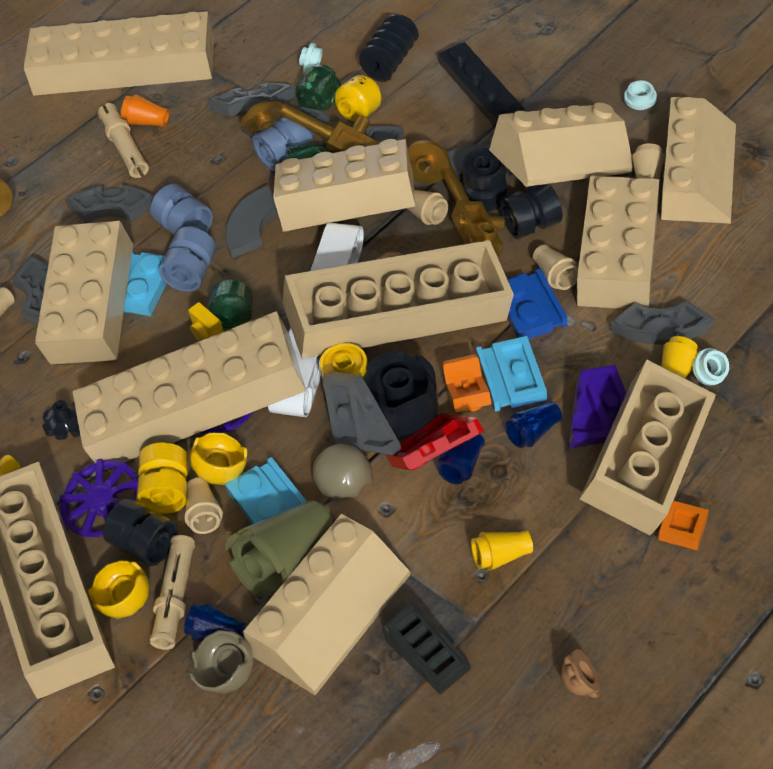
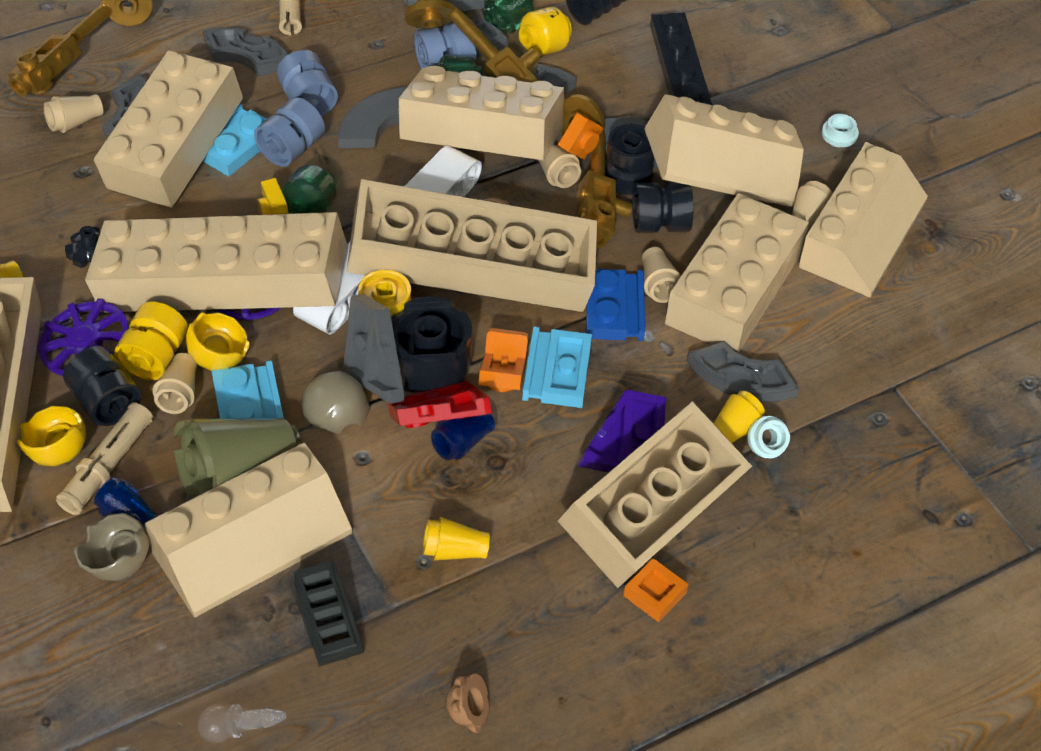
camera: 10 degrees right, 0 degrees up
clear blue cone [505,401,562,448] -> none
none -> orange plate [558,113,604,160]

